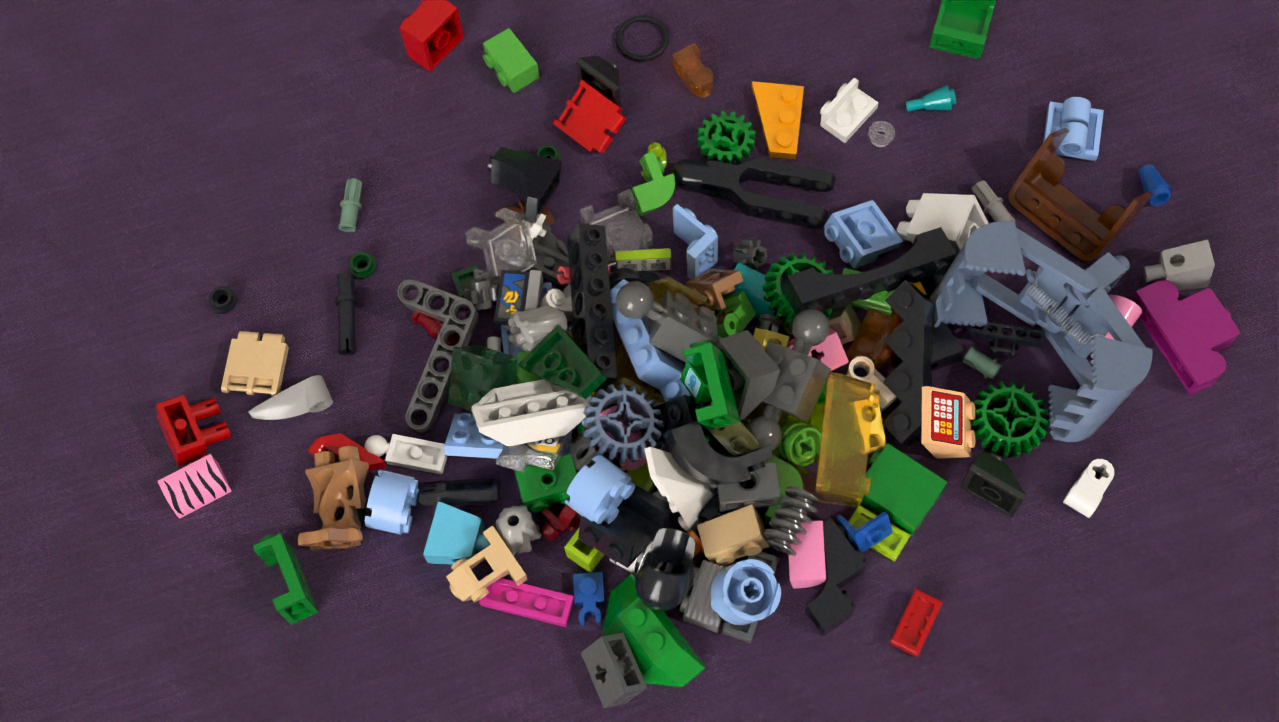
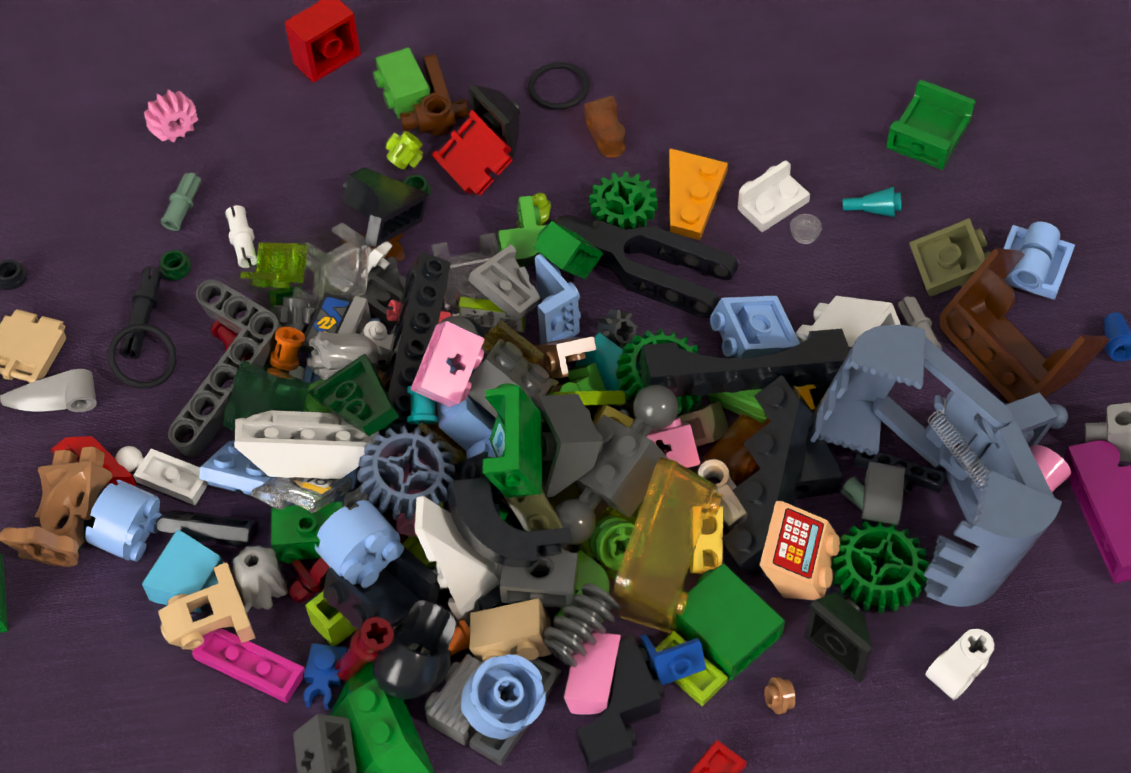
camera: 10 degrees right, 10 degrees down
none -> black piece [108,324,177,388]
none -> bright pink gear [144,89,198,143]
none -> white pin [225,205,258,268]
none -> clear neon green bracket [240,242,307,289]
none -> orange bush [270,327,305,371]
none -> dark red pin [335,617,394,681]
none -> lime gear [385,131,423,169]
none -> reddish brown piece [400,53,469,136]
none -> teal bush [407,386,439,425]
none -> bright pink brick [411,321,484,407]
none -> light grey wing [468,244,540,322]
none -> green brick [533,221,603,279]
none -> lime tile [552,390,625,406]
none -> medium nougat plate [764,677,795,715]
none -> dark grey beam [862,461,905,525]
none -> olive plate [909,218,991,297]

